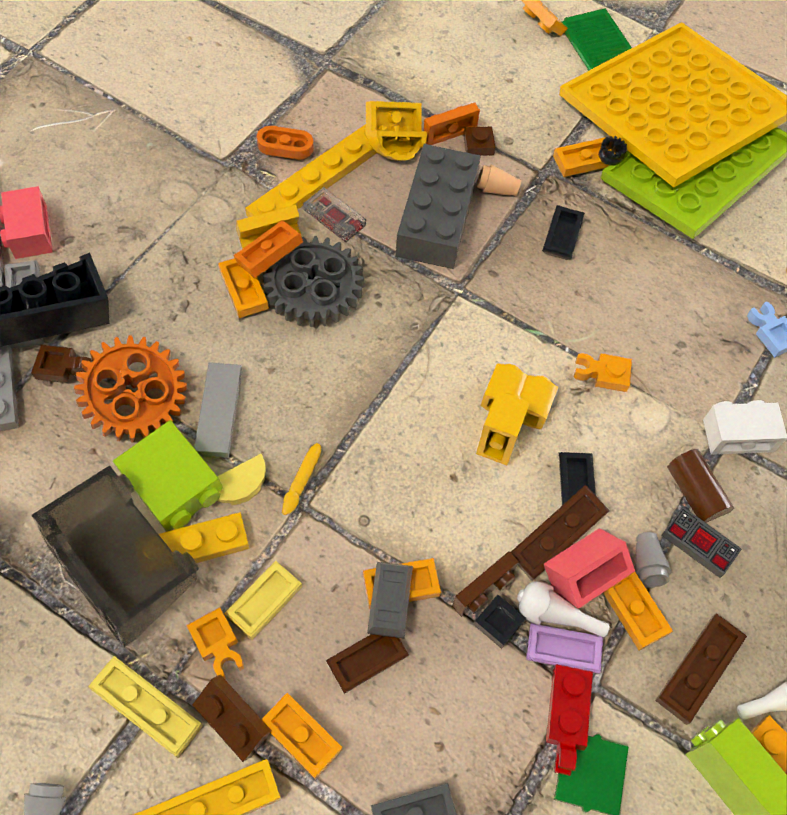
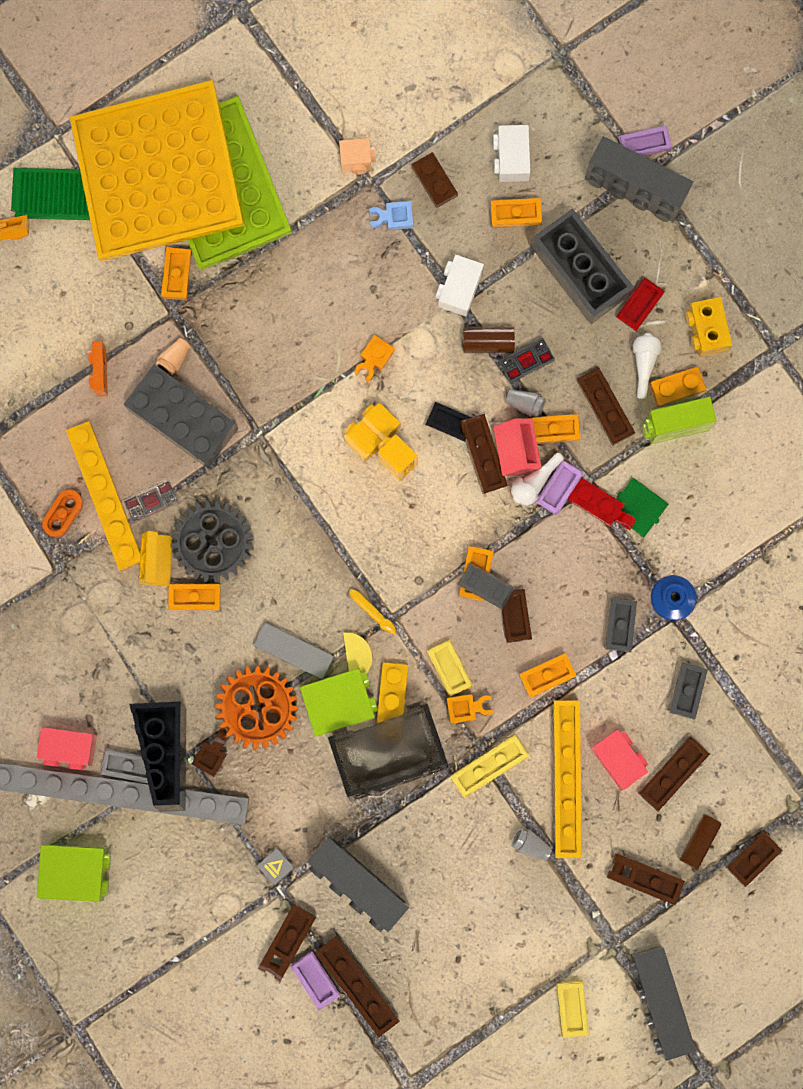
camera: 60 degrees left, 20 degrees up
reddish brown plate [192,674,271,762] -> none
orange plate [233,220,303,278] -> none
yellow slope [366,101,427,161] -> none
reddish brown plate [452,551,519,617] -> none
reddish brown plate [463,126,496,156] -> none
black plate [473,594,526,649] -> none
black tile [542,205,585,260] -> none
black bush [598,136,627,165] -> none

